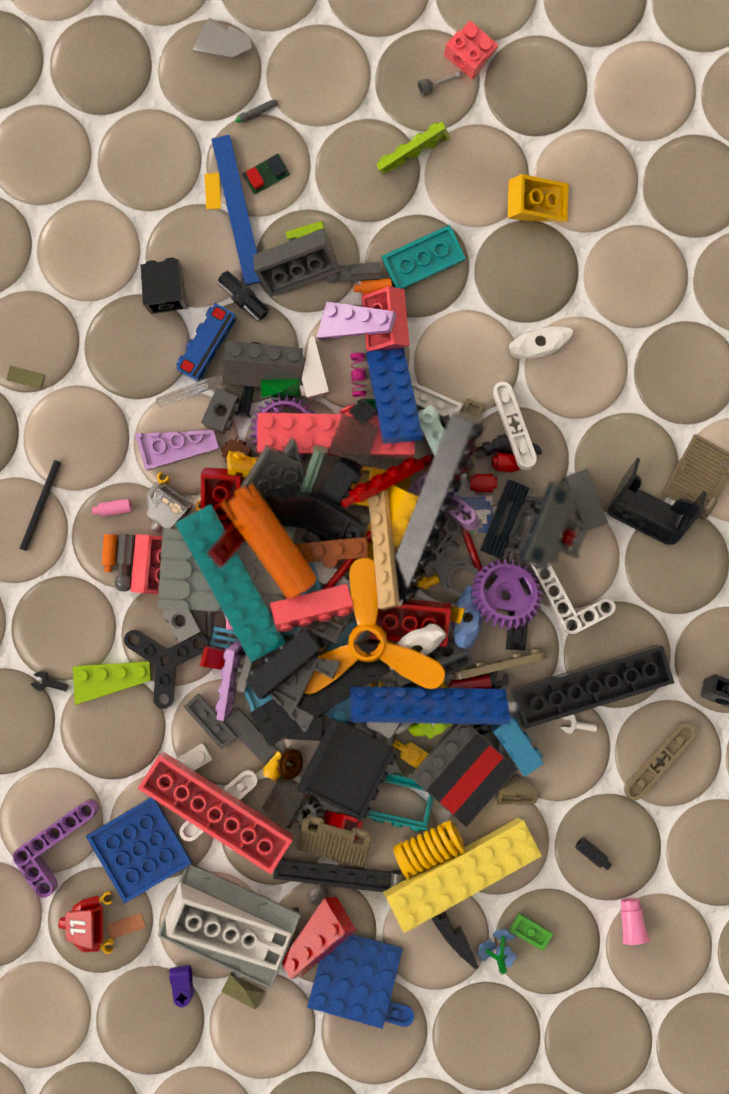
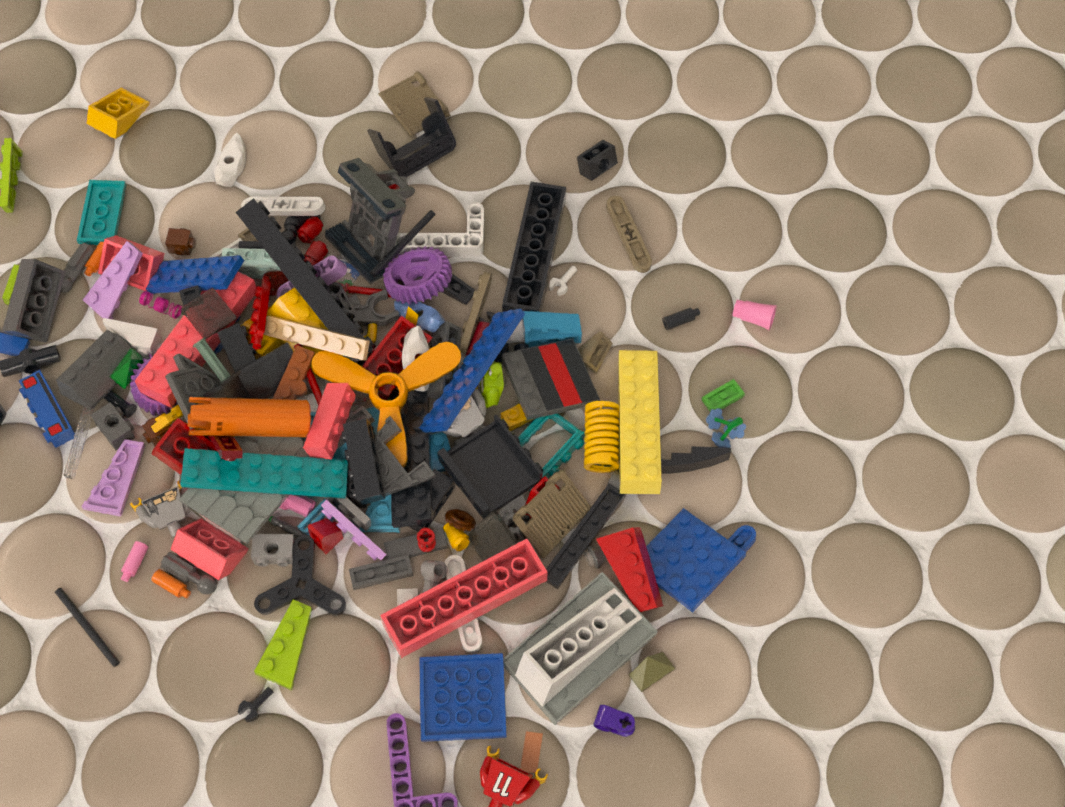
camera: 60 degrees left, 25 degrees down
none -> reddish brown brick [165,228,196,256]
none -> black piece [370,210,436,277]
none -> red bush [417,528,436,552]
none -> light grey pin [421,560,448,593]

